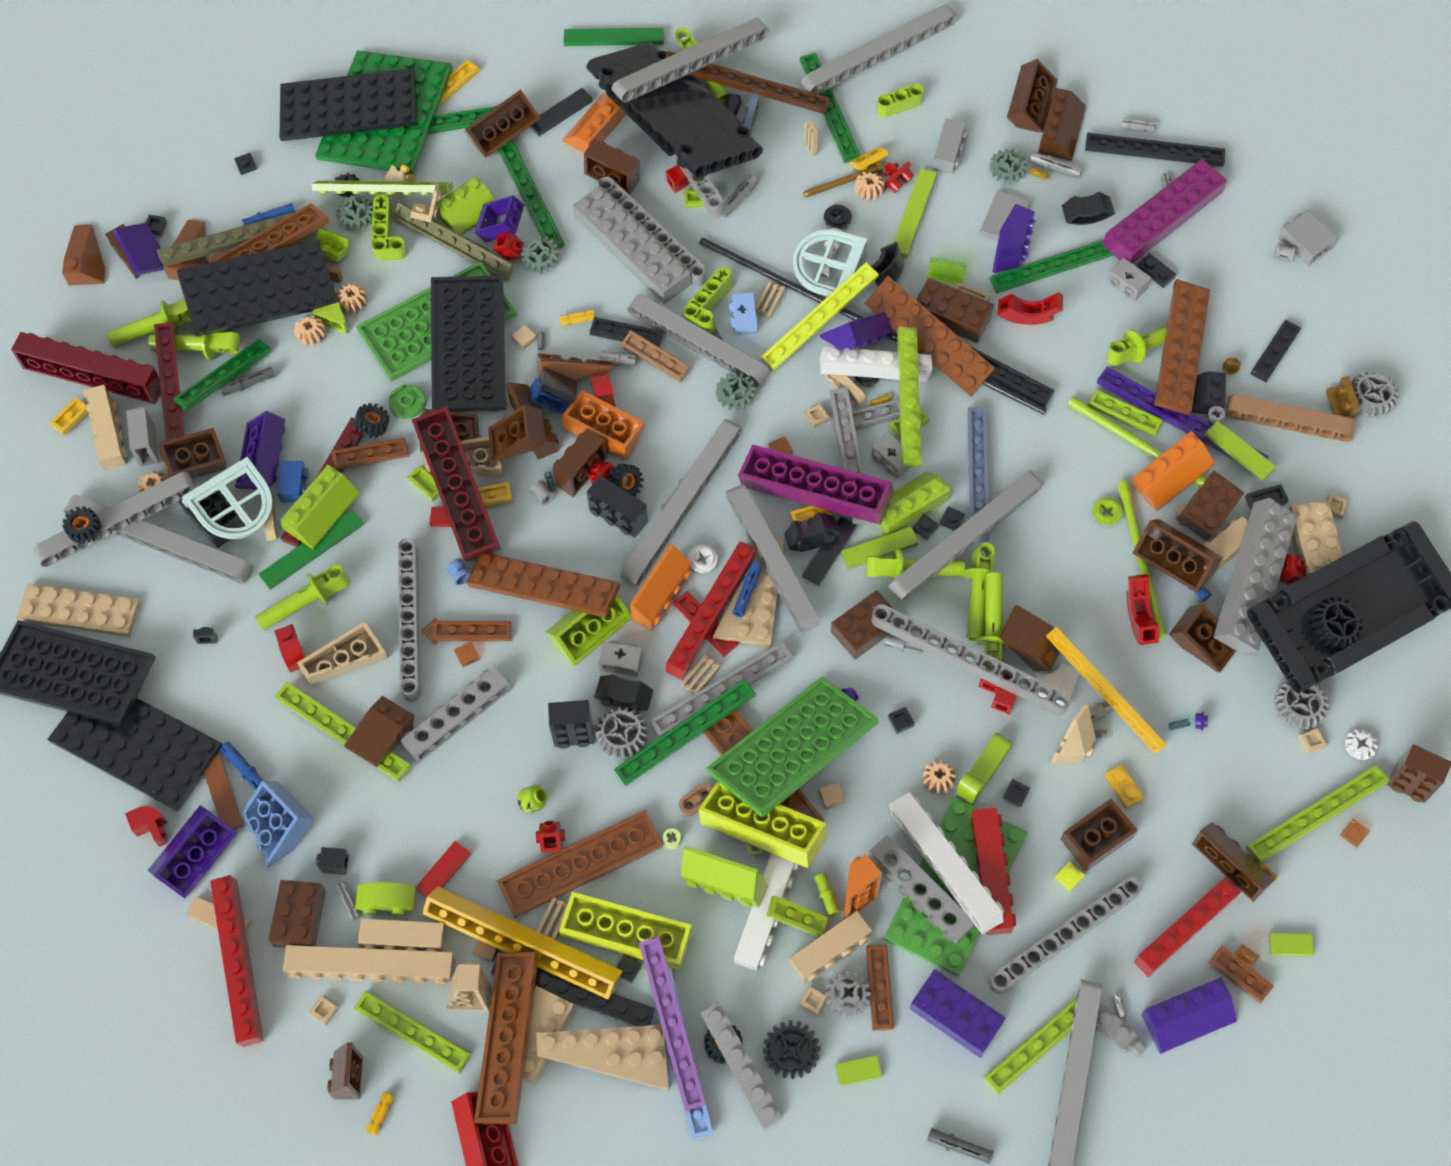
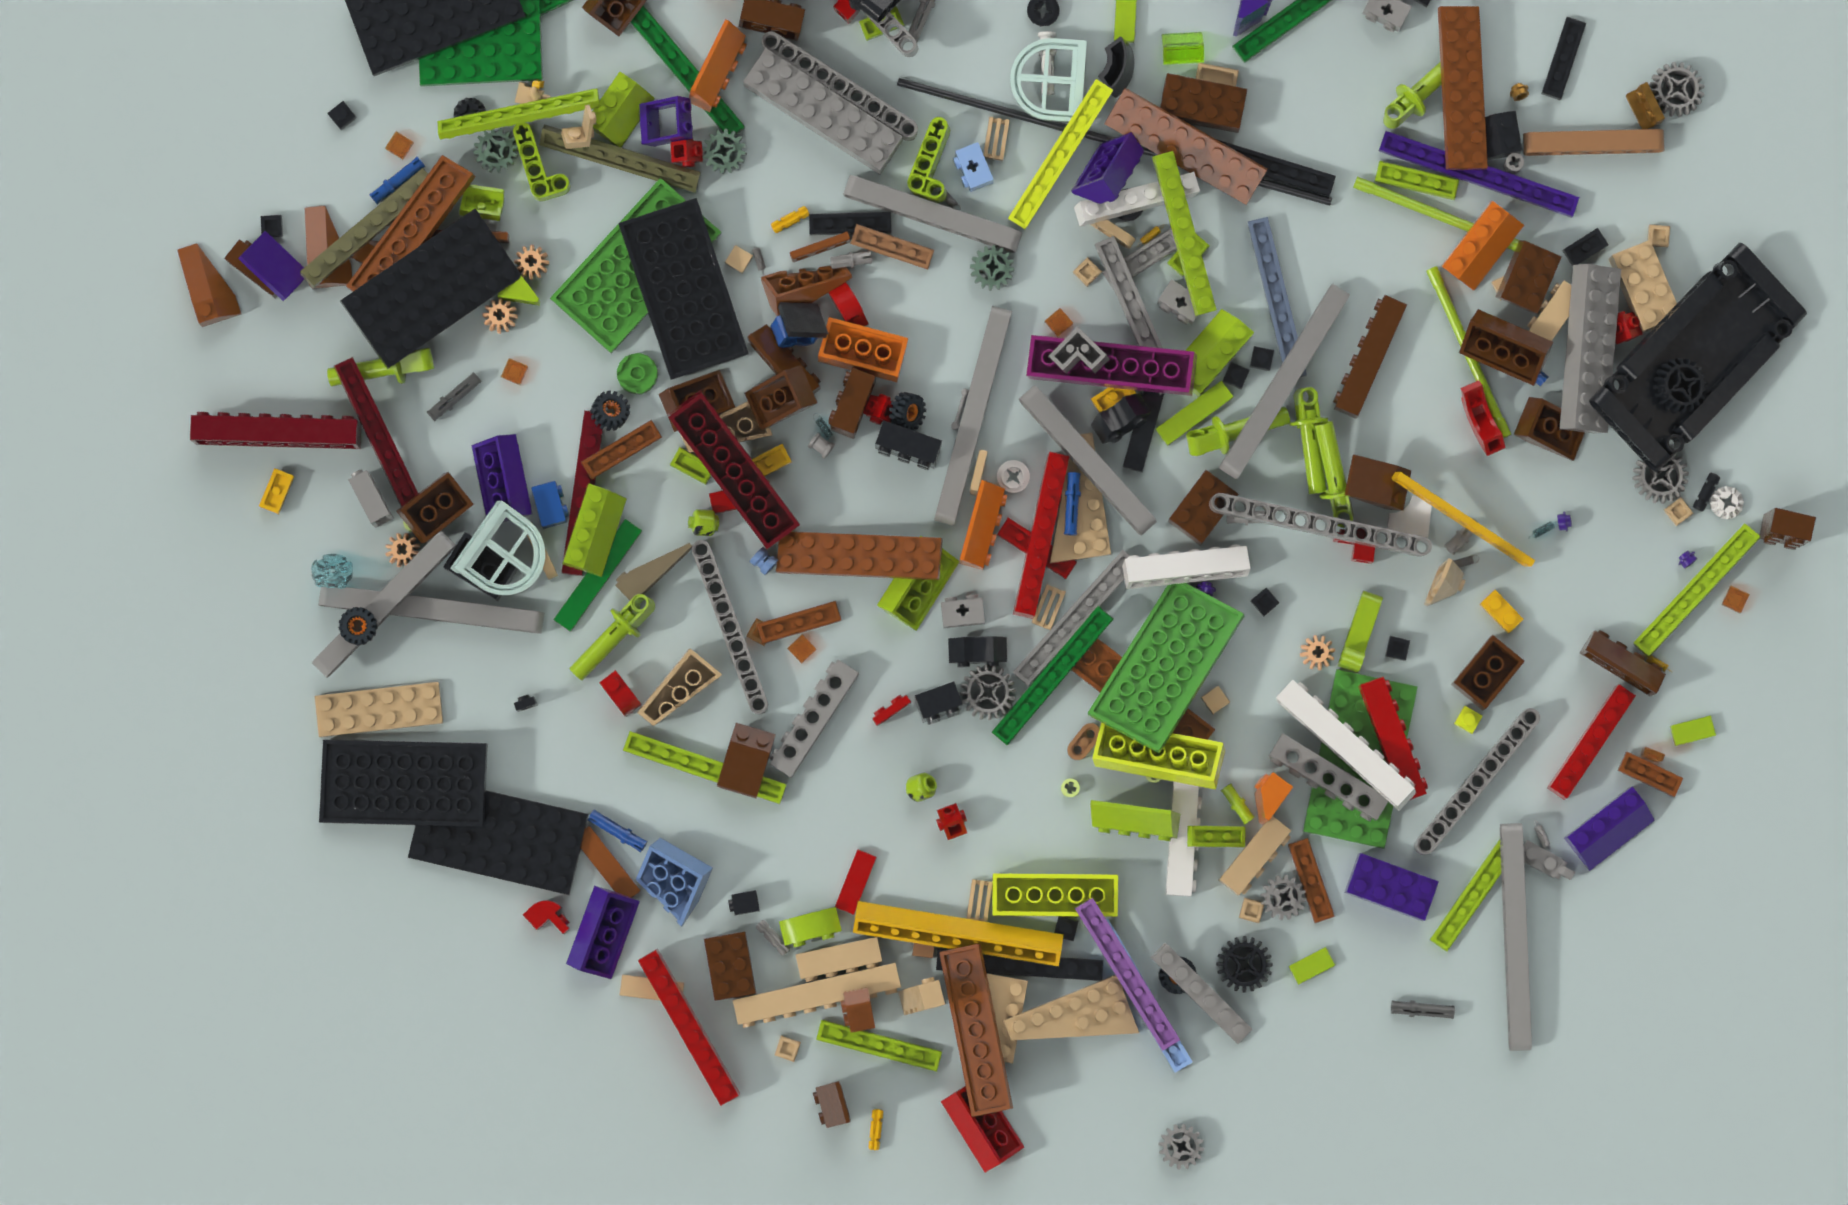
camera: 20 degrees left, 20 degrees up
tan wedge [82,385,128,470] -> none
lime piece [107,299,191,347] -> none
green tile [174,339,271,411] -> none
dark orange plate [497,810,663,918] -> none
red arch [997,292,1063,325] -> none
lime gear [1092,498,1123,526] -> none
lime tile [1205,421,1276,481] -> none
none -> clear light blue plate [311,554,353,589]
none -> clear orange tile [385,131,414,160]
none -> clear orange tile [501,358,528,385]
none -> dark tan slope [615,543,692,601]
none -> lime head [688,509,719,536]
none -> orange slope [689,19,747,112]
none -> dark orange tile [790,232,850,262]
none -> dark orange brick [840,987,875,1033]
none -> red plate [872,695,911,726]
none -> tan tile [970,450,988,496]
none -> light grey brick [1049,327,1110,374]
none -> white brick [1122,544,1251,589]
none -> reddish brown brick [1333,295,1407,419]
none -> dark purple plate [1679,551,1697,569]
none -> black axle [1693,473,1720,512]

